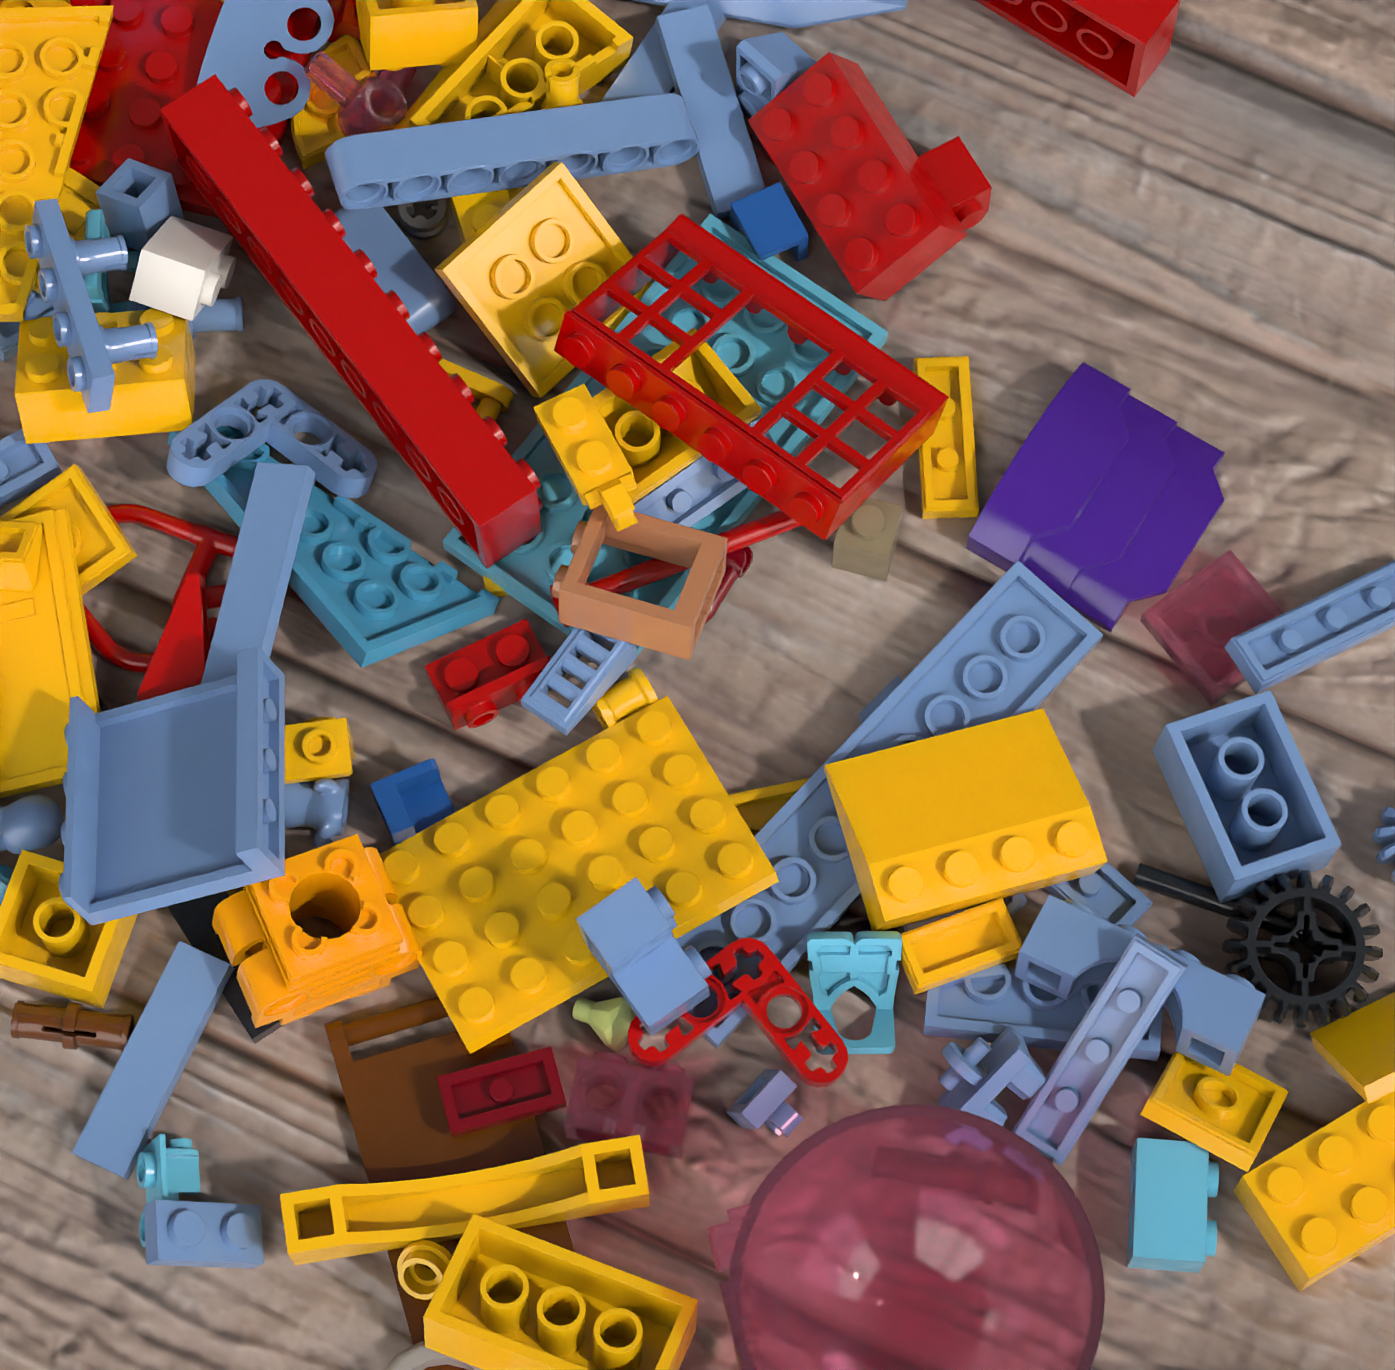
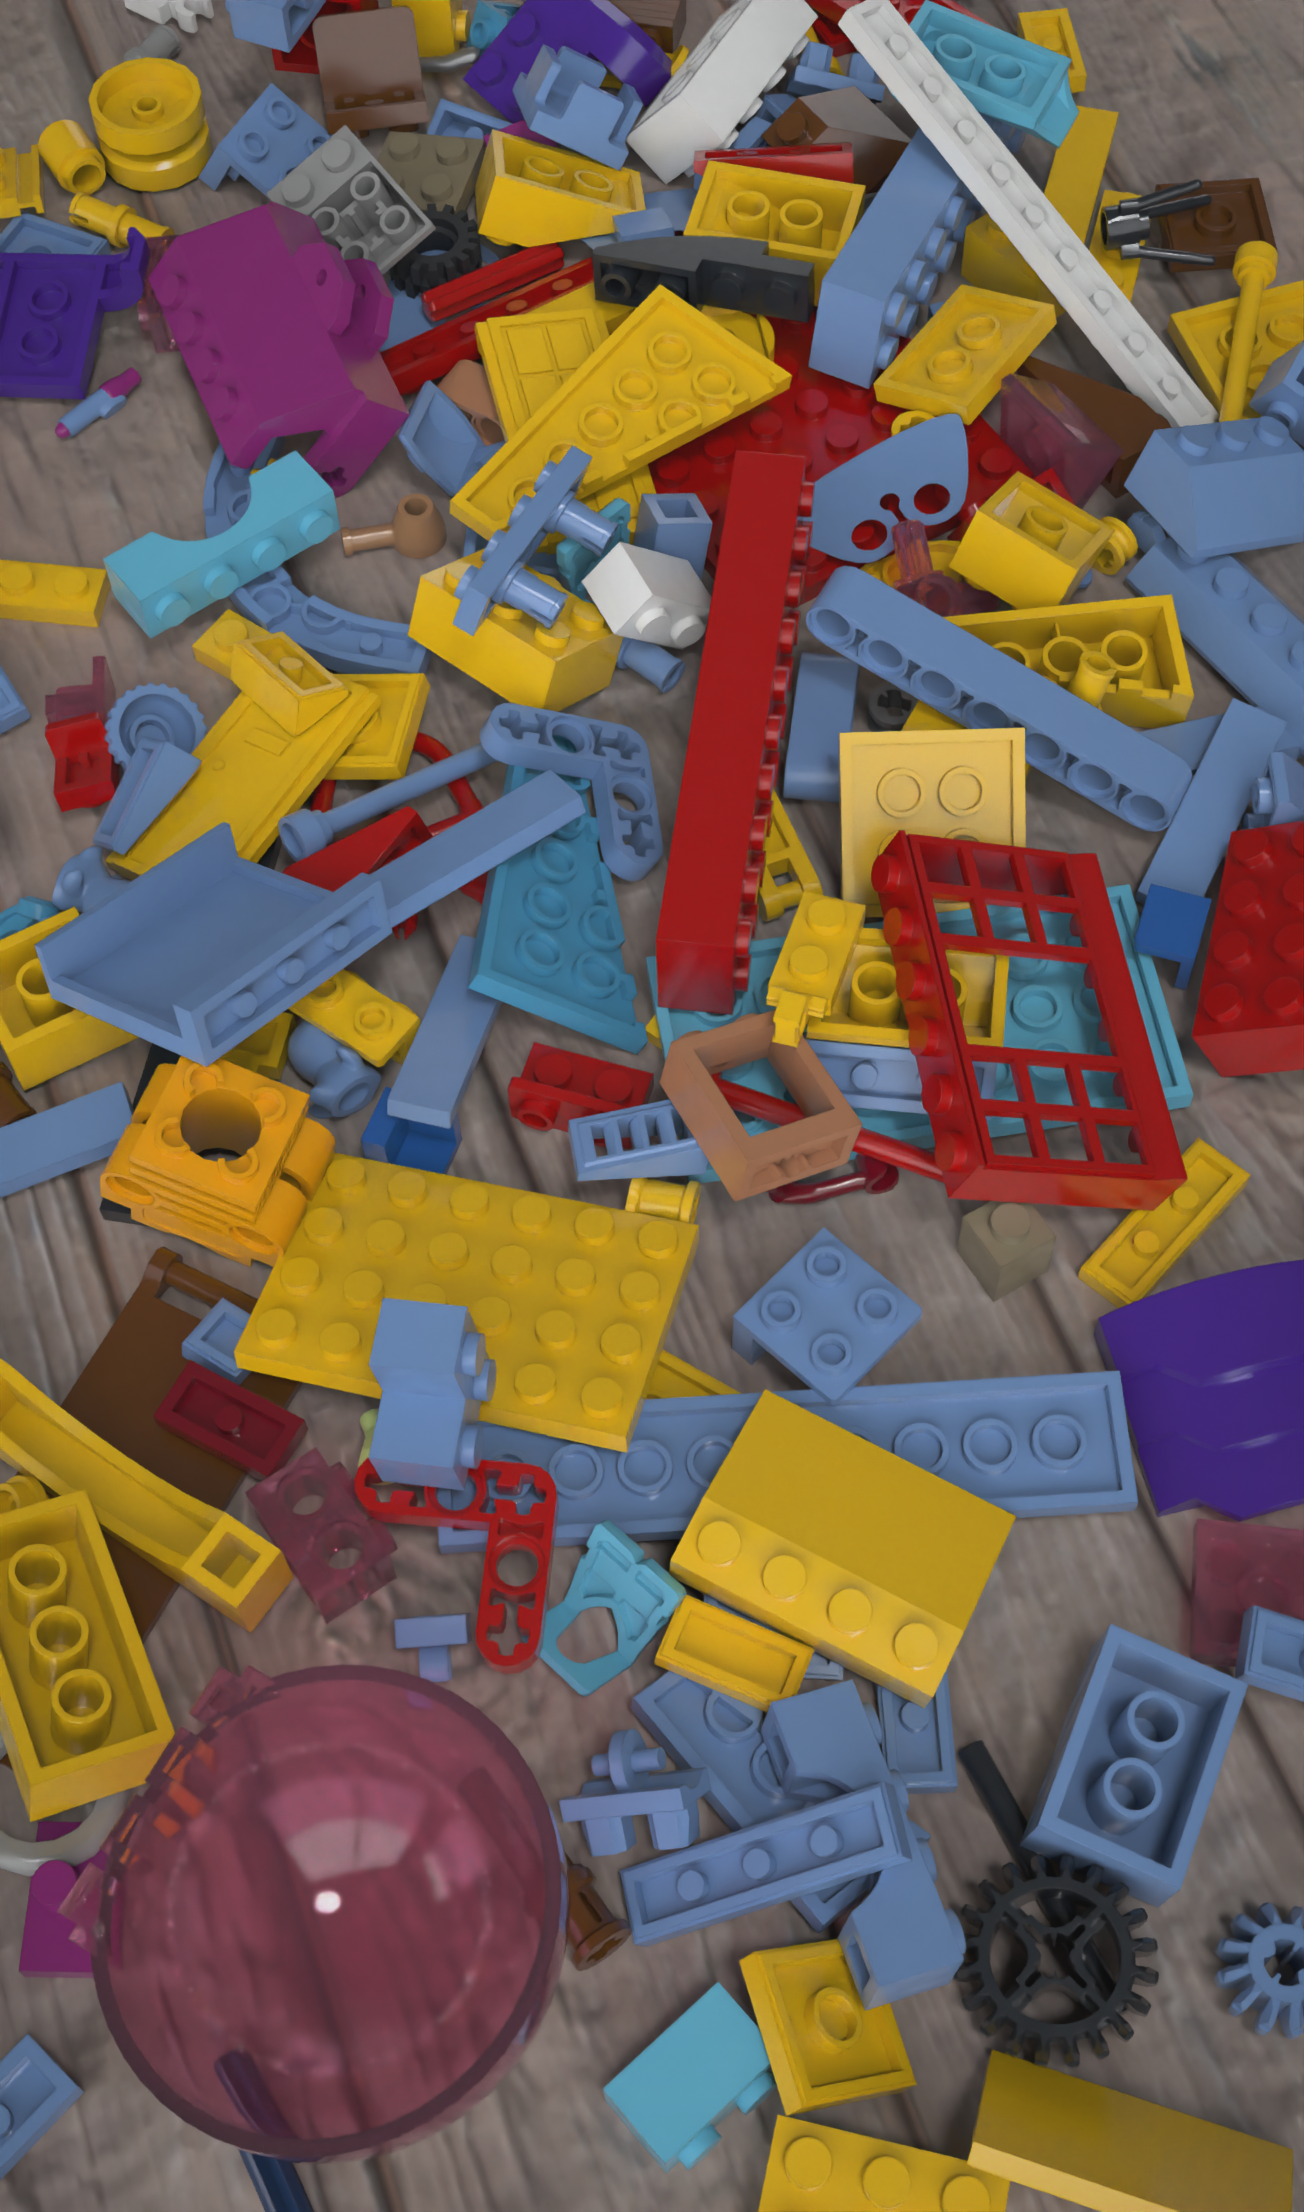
camera: 45 degrees right, 10 degrees down
none -> medium blue tile [182,1297,252,1386]
none -> medium blue piece [278,743,497,862]
none -> medium blue tile [387,935,502,1129]
none -> medium blue bracket [732,1227,922,1405]

